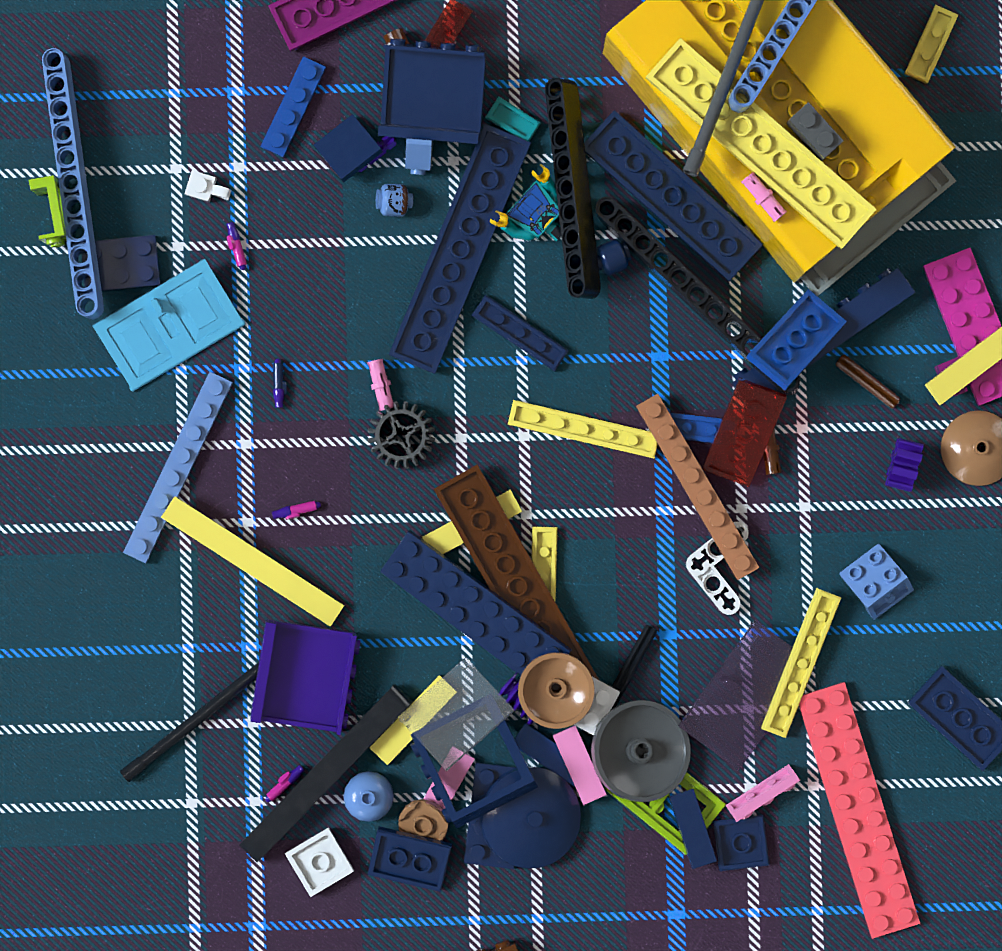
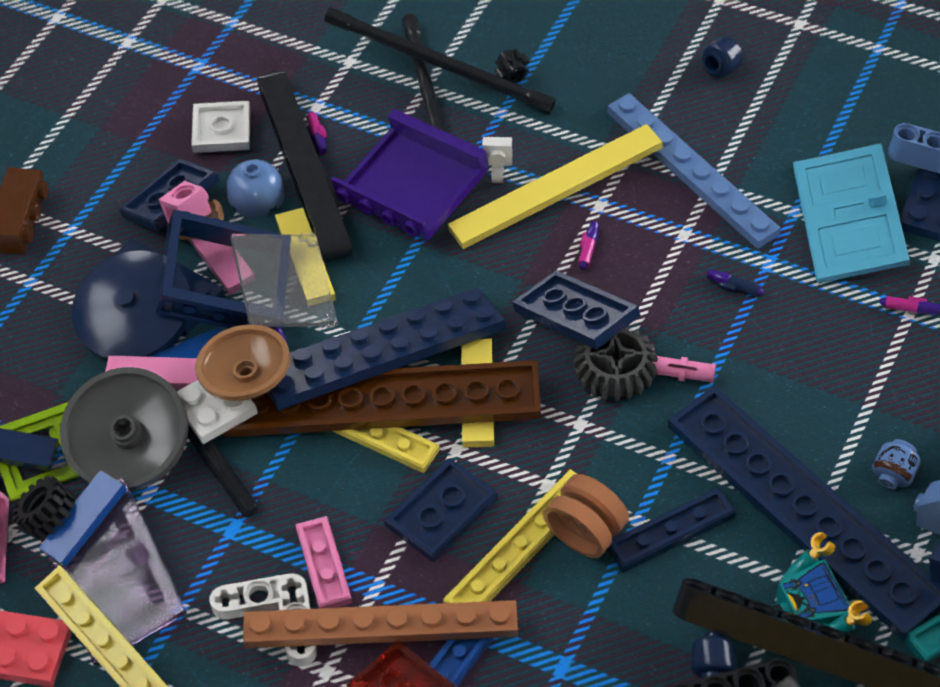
camera: 115 degrees right, 35 degrees down
none -> black tyre [12,476,75,539]
none -> tile [39,470,127,567]
none -> bright pink brick [159,181,212,224]
none -> bright pink tile [295,516,352,608]
none -> black piece [324,7,556,114]
none -> dark blue tile [384,458,498,562]
none -> white plate [482,137,512,184]
none -> black gear [495,49,530,83]
none -> dark blue plate [512,270,641,349]
none -> nougat wheel [543,474,629,558]
none -> dark blue head [702,37,743,78]

